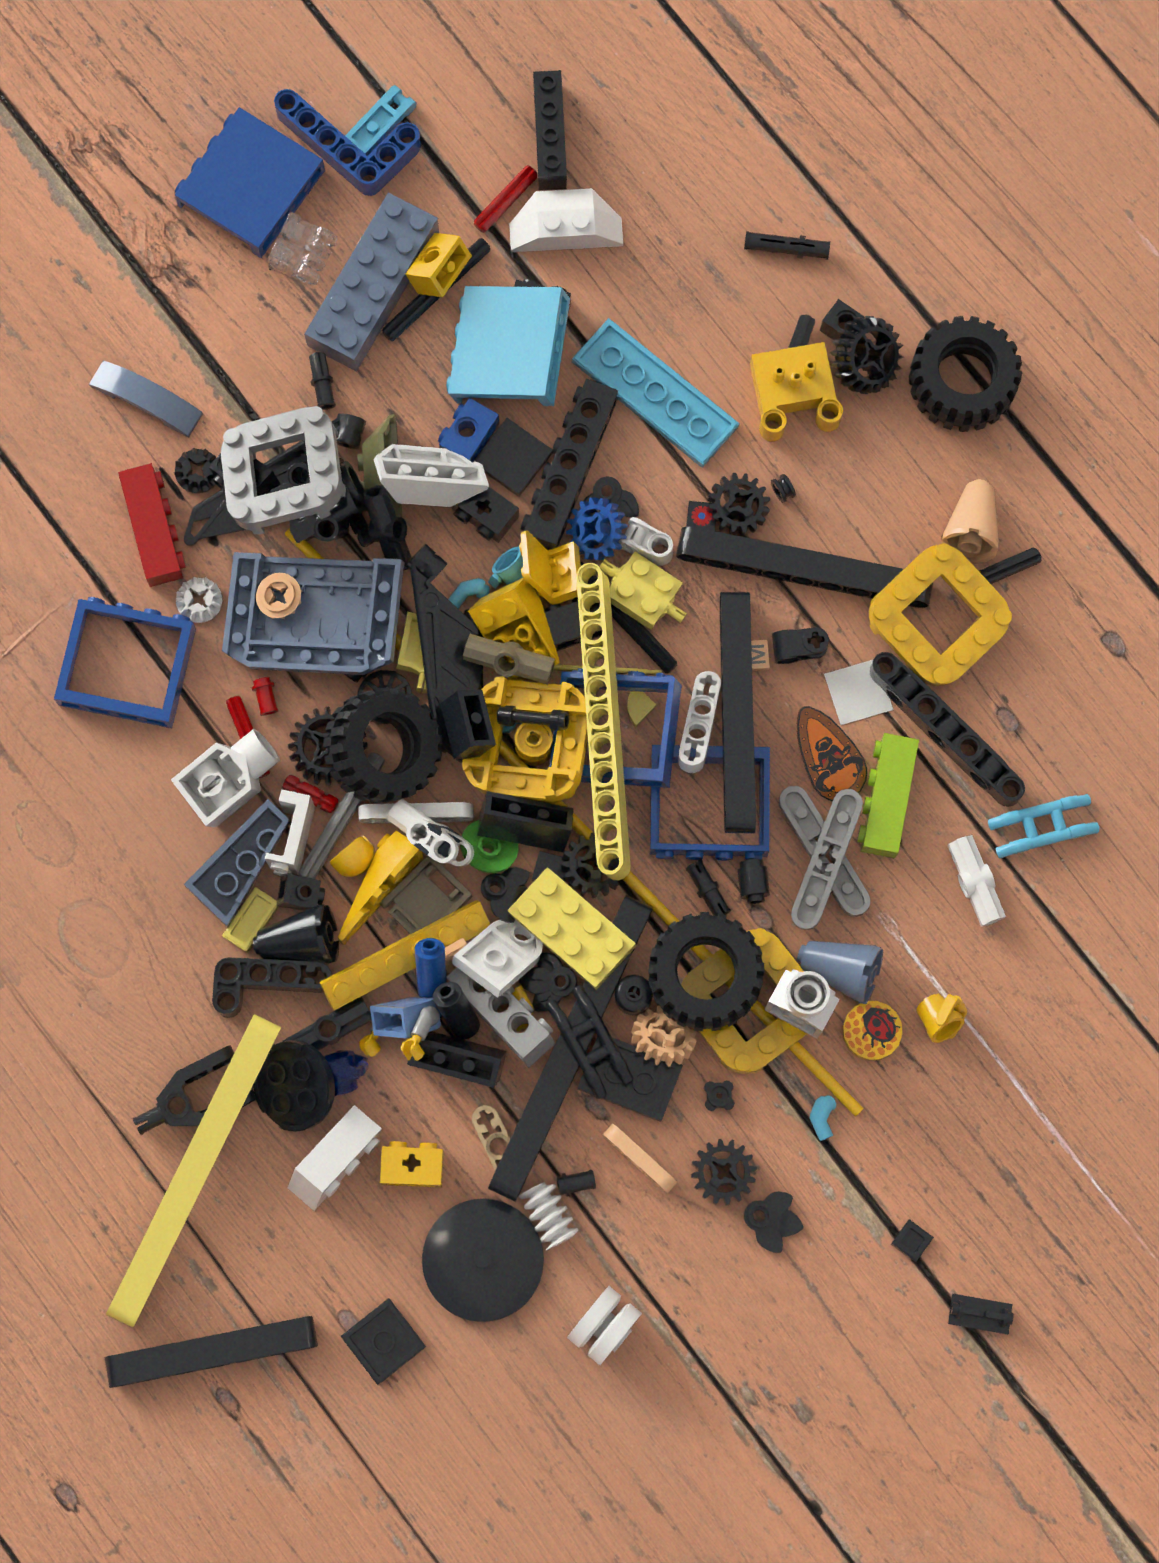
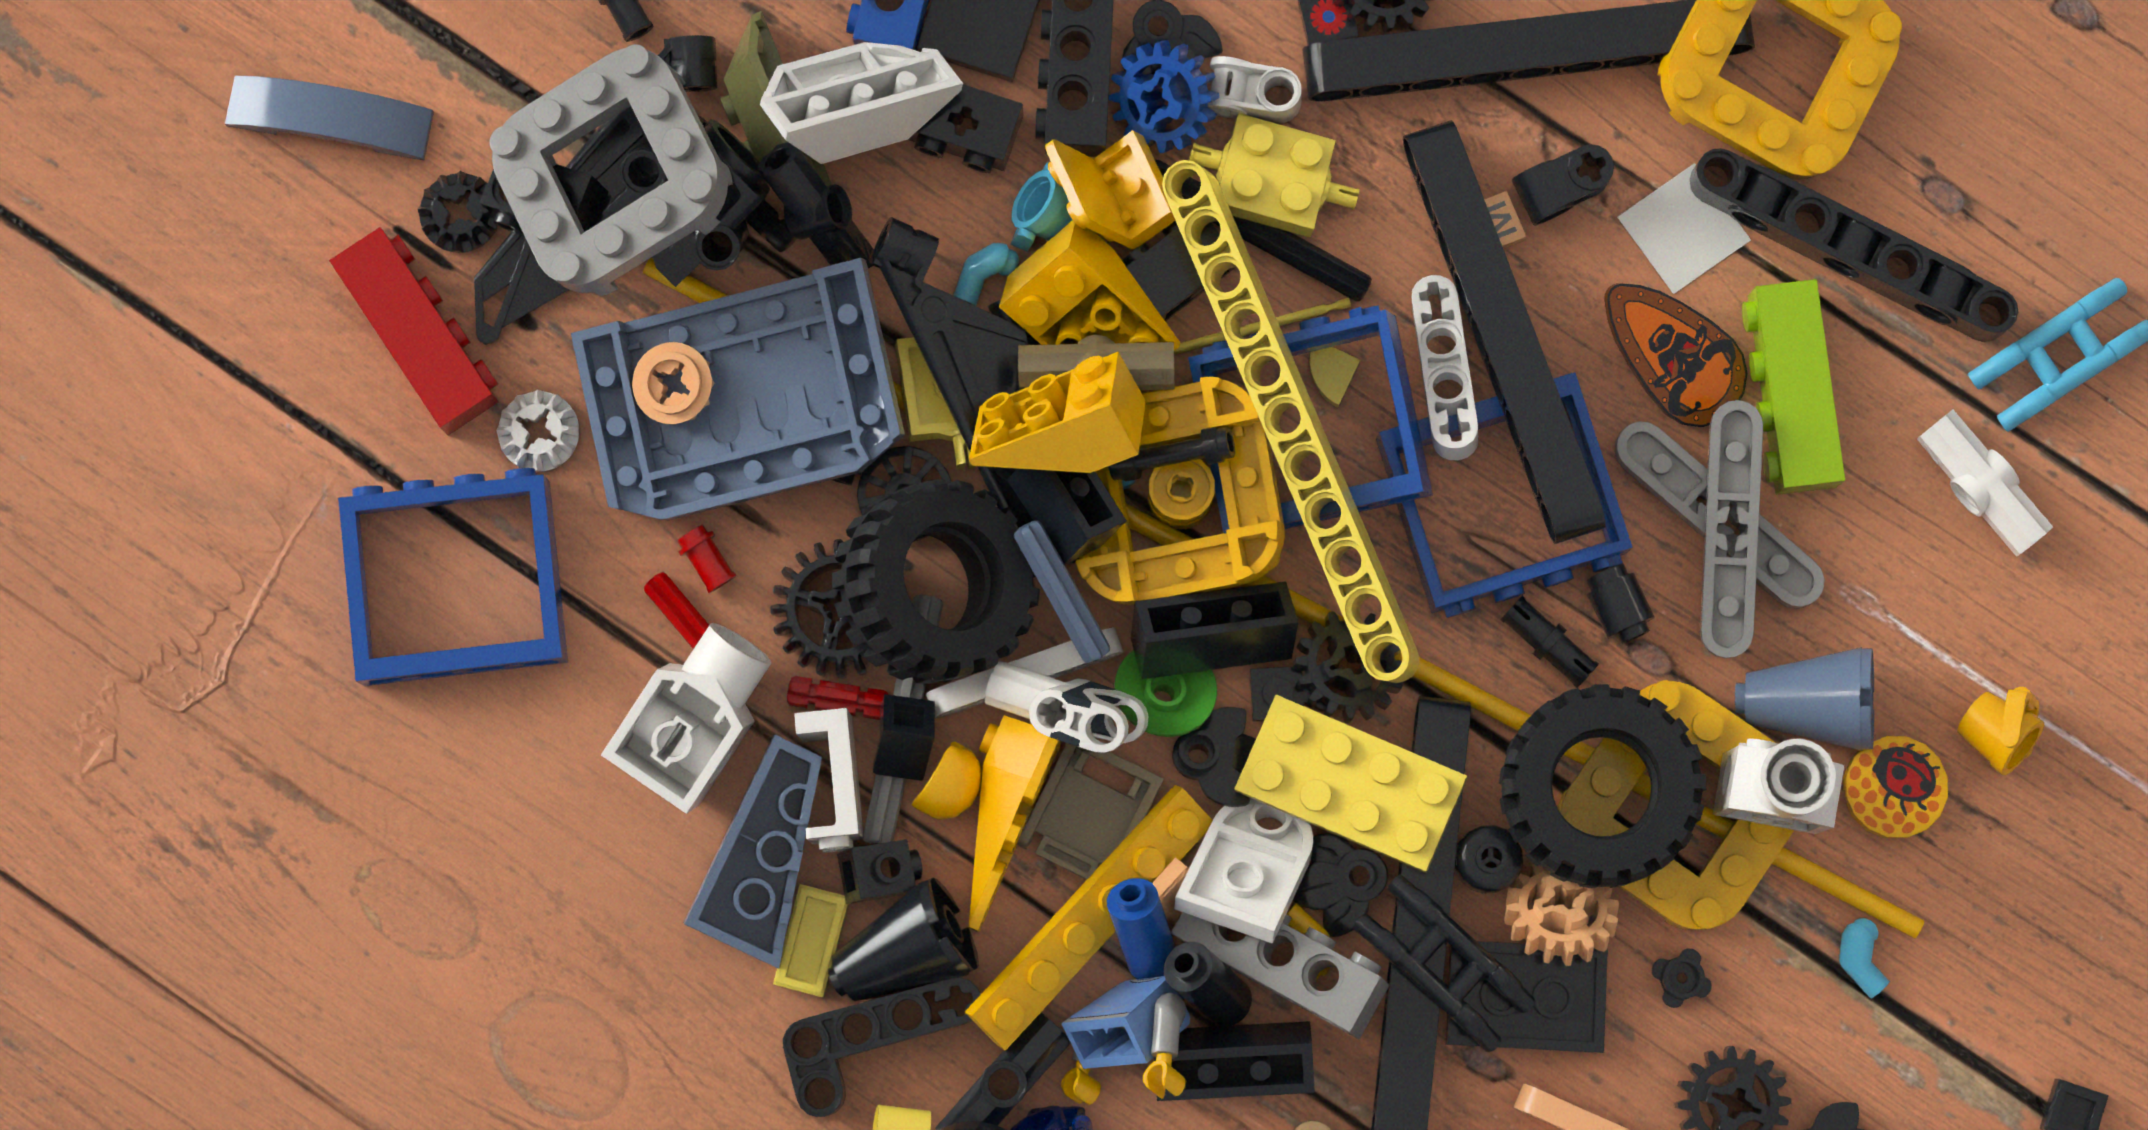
camera: 15 degrees left, 5 degrees up
none -> black panel [873,694,935,781]
none -> yellow slope [969,352,1146,473]
none -> sand blue axle [1014,520,1110,663]

